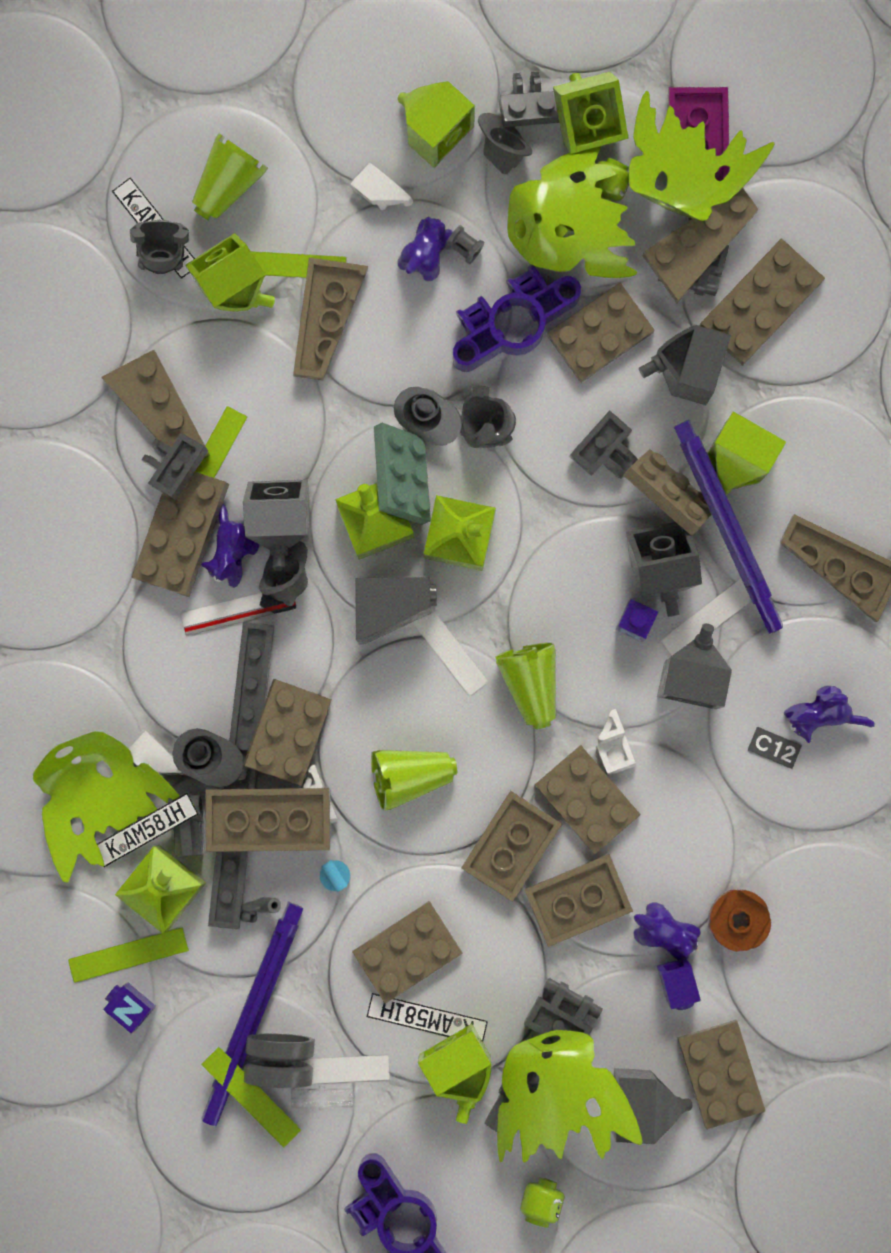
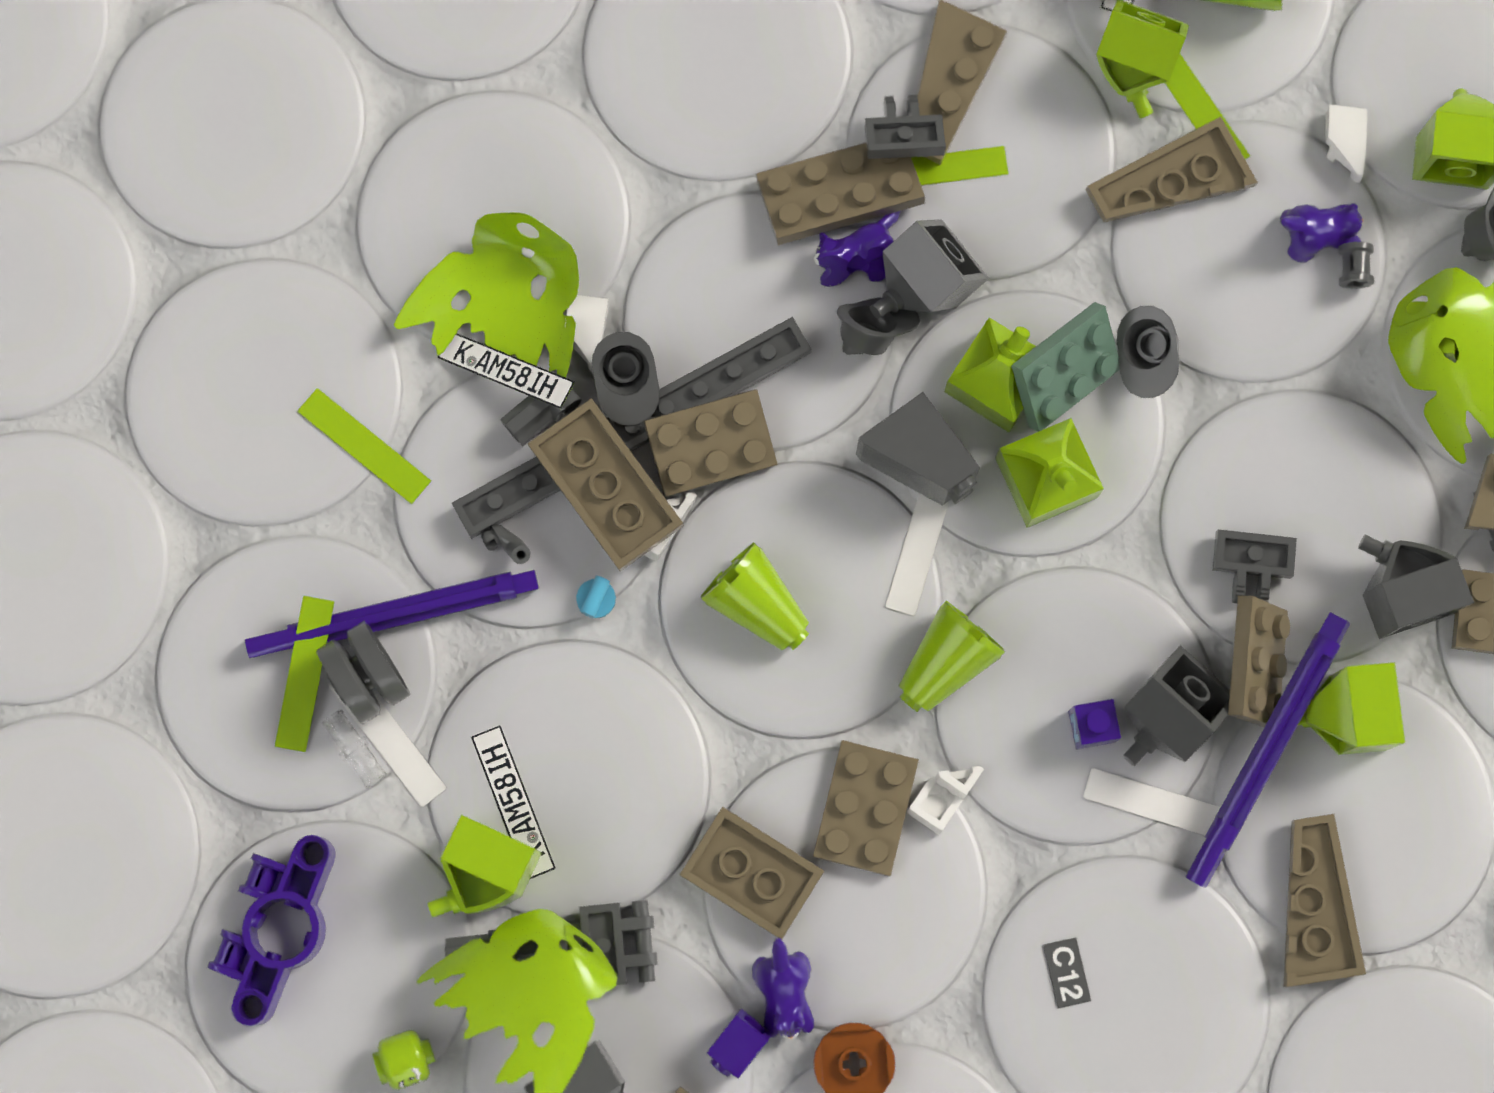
camera: 50 degrees right, 5 degrees down
dark purple brick [103,982,156,1033] -> none
lime piece [115,845,206,934] -> none
sticker [181,593,297,636] -> none
dark tan plate [352,901,463,1004] -> none
dark purple piece [453,265,581,372] -> none
dark grey helmet [460,385,516,448] -> none
dark tan plate [461,791,562,902] -> none
dark tan plate [547,283,655,383] -> none
dark grey piece [657,623,732,710] -> none
dark purple animal [784,686,875,743] -> none

